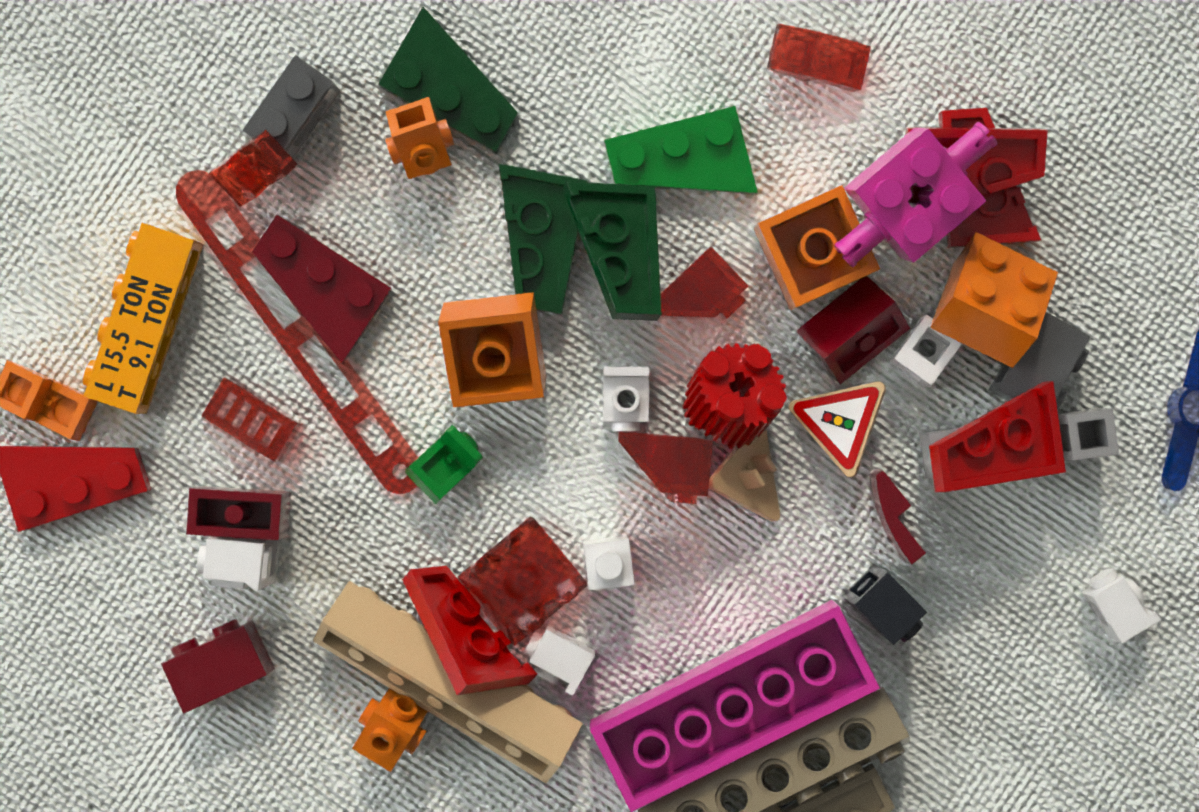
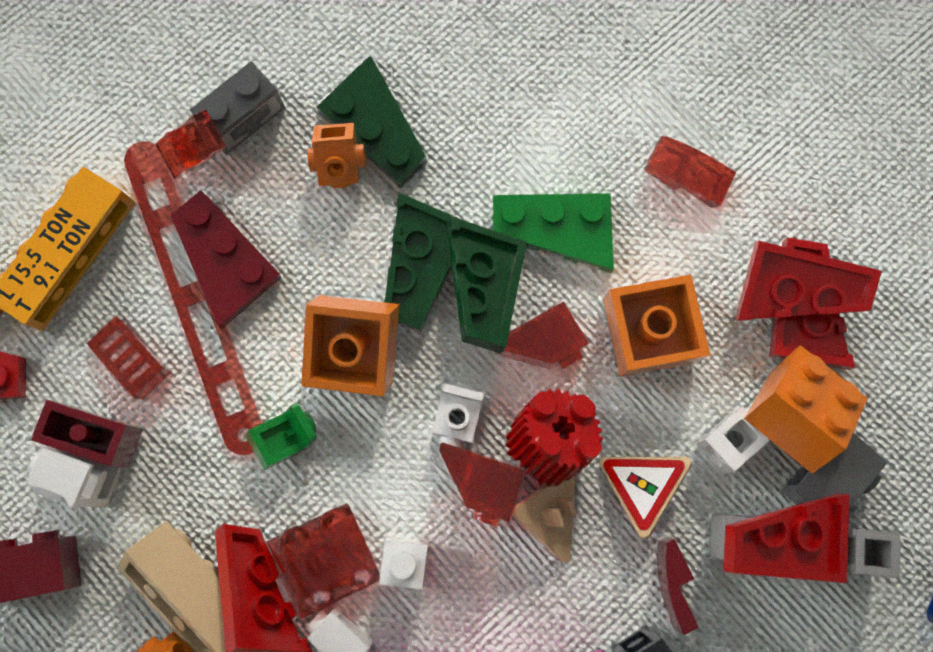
camera: 15 degrees right, 10 degrees down
dark red panel [797,276,911,385] -> none
dark pink brick [834,122,997,267] -> none

